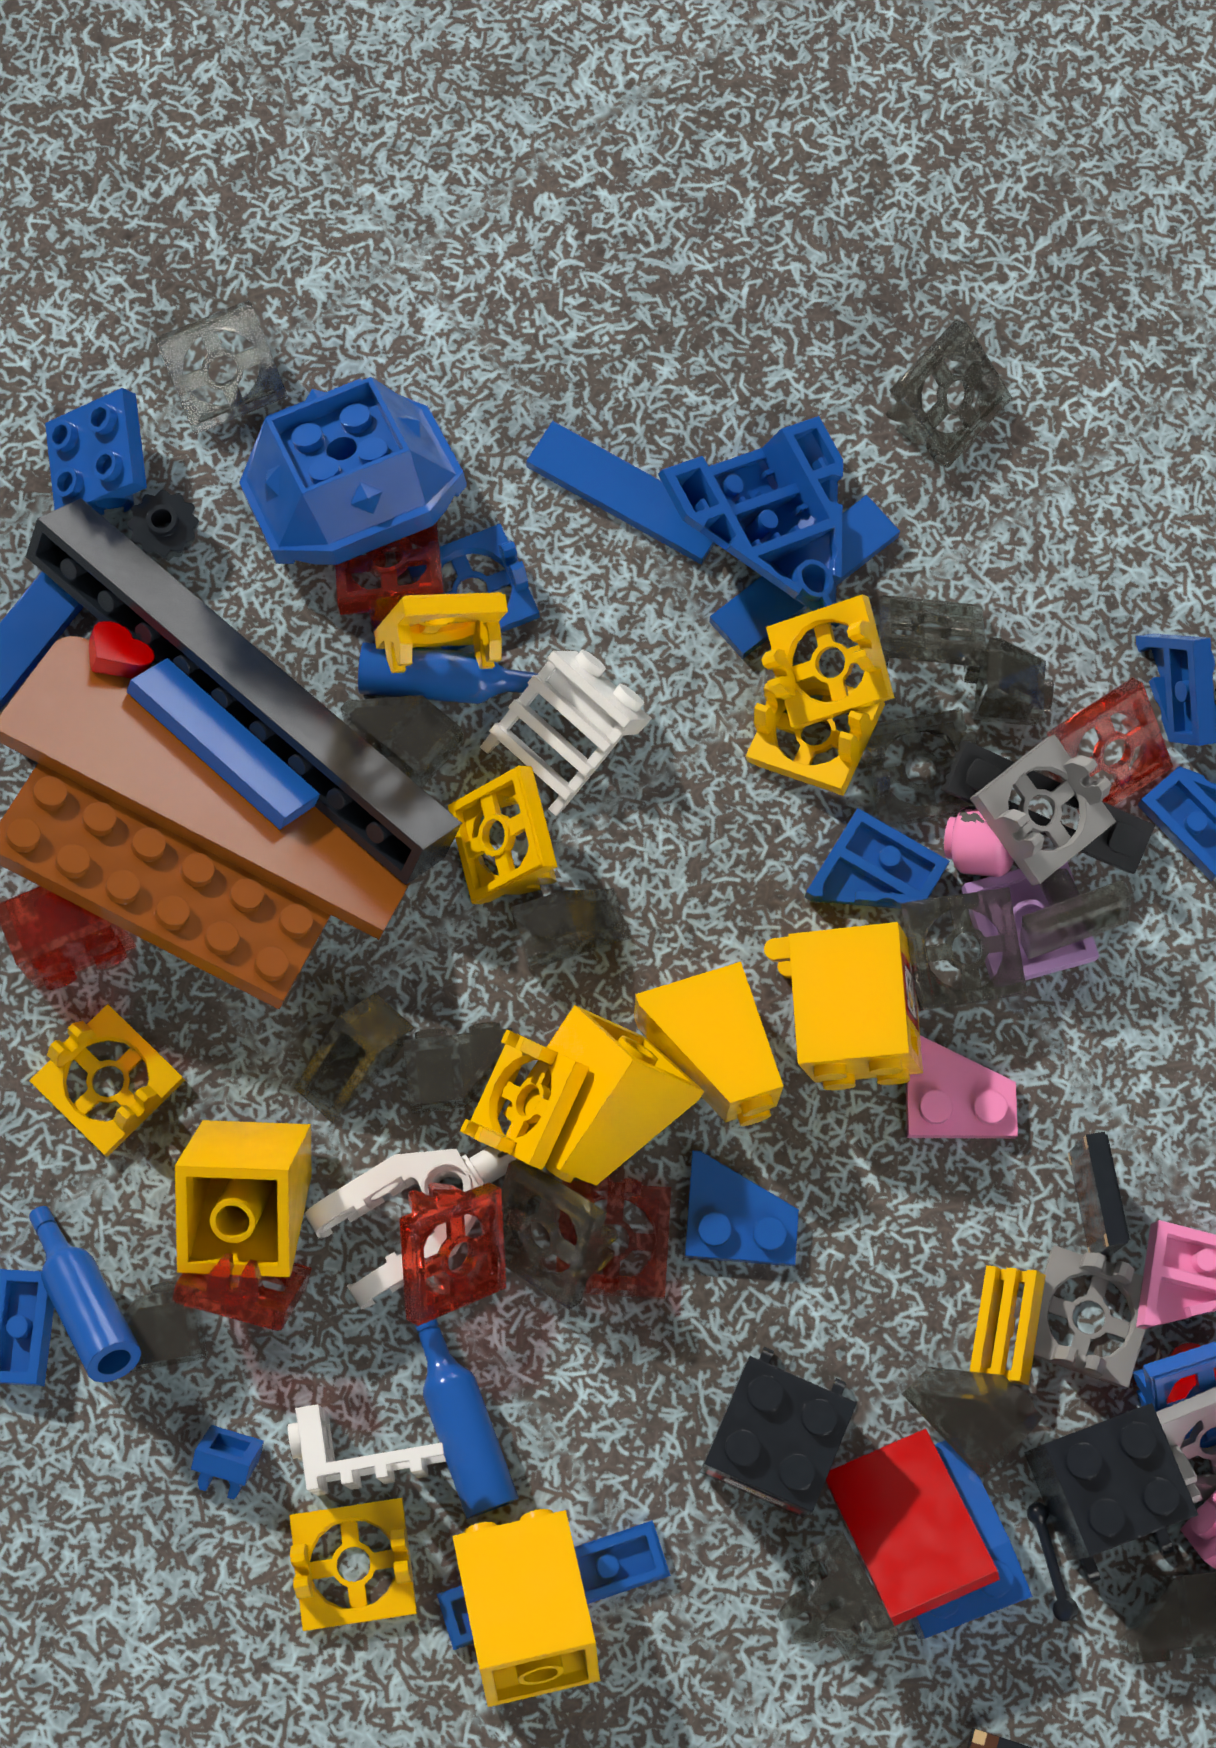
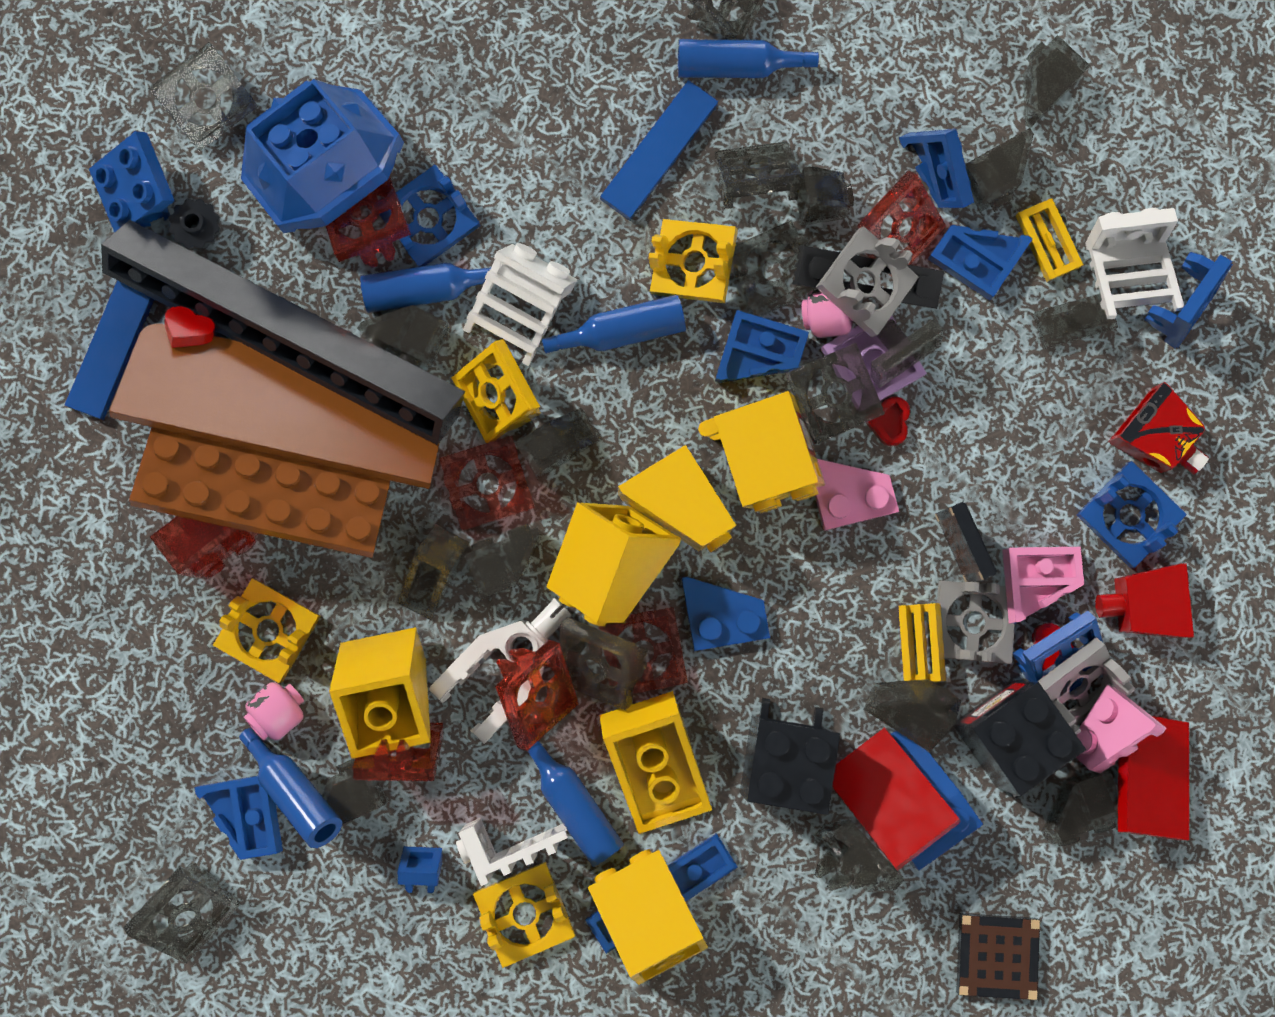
camera: 20 degrees left, 10 degrees up
blue tile [127,658,320,830] -> none
yellow piece [374,592,508,673] -> none
yellow piece [460,1029,590,1170] -> none
blue tile [526,421,715,565] -> none
blue wedge [658,416,843,628] -> none
yellow piece [761,594,894,729] -> none
black hinge [1027,1502,1078,1622] -> none
none -> bright pink head [244,682,304,740]
none -> clear red piece [439,435,535,531]
none -> blue piece [542,295,686,354]
none -> yellow slope [599,691,712,834]
none -> blue piece [678,39,819,78]
none -> red tile [862,396,910,447]

